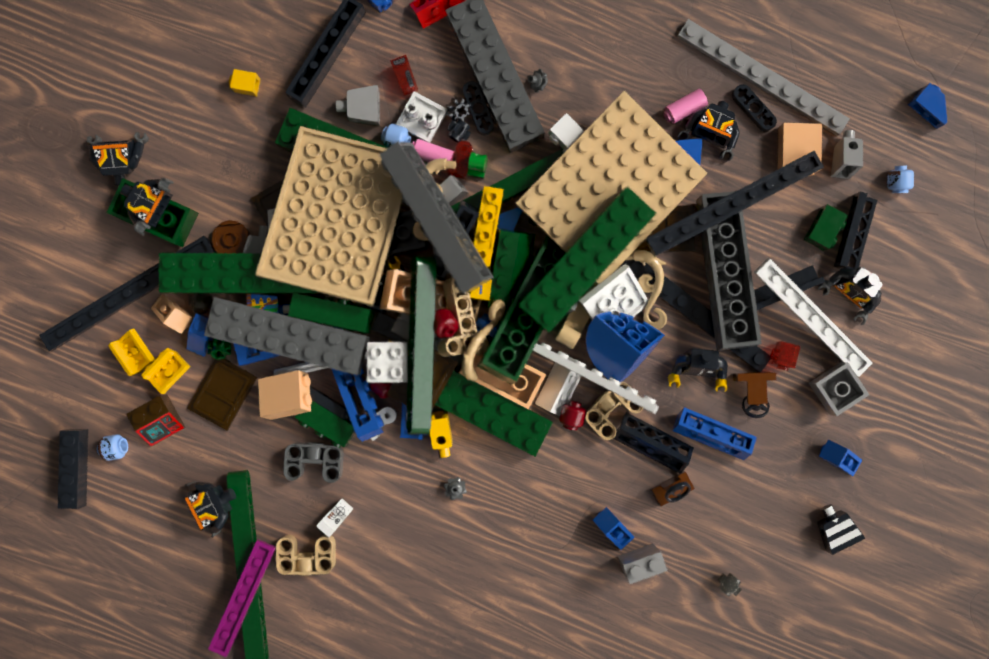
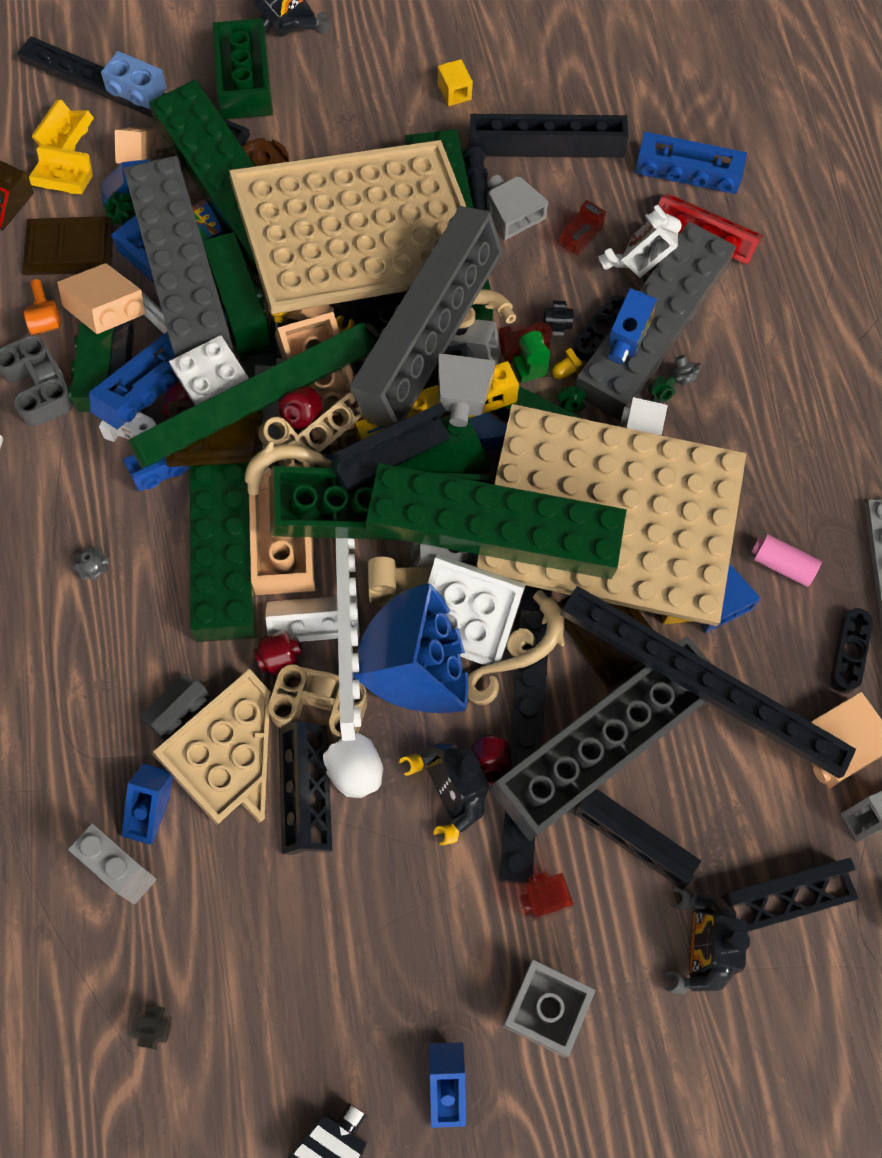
camera: 55 degrees right, 20 degrees down
torso [120,178,173,236] -> none
light blue head [381,124,411,148] -> none
white plate [396,91,448,143] -> none
bright pink brick [412,139,455,169] -> none
yellow torso [430,410,453,458] -> none
black gear [446,97,470,122] -> none
reddish brown piece [651,471,695,507] -> none
blue brick [672,407,757,460] -> none
black torso [678,101,740,161] -> none
reddish brown piece [733,372,777,418] -> none
white plate [754,258,872,377] -> none
dark green brick [803,204,848,251] -> none
none -> orange beam [24,279,61,335]
none -> medium blue brick [101,51,167,110]
none -> dark grey bracket [140,674,213,742]
none -> tan wing [152,669,270,825]
none -> white hair [323,733,384,798]
none -> black fence [330,403,450,491]
none -> light grey torso [438,353,496,427]
none -> black pin [463,147,488,211]
none -> dark red head [471,735,512,784]
none -> yellow piece [552,348,583,380]
none -> dark green plate [558,386,586,412]
none -> white torso [598,205,682,278]
none -> blue torso [608,288,657,364]
none -> dark green plate [648,376,676,403]

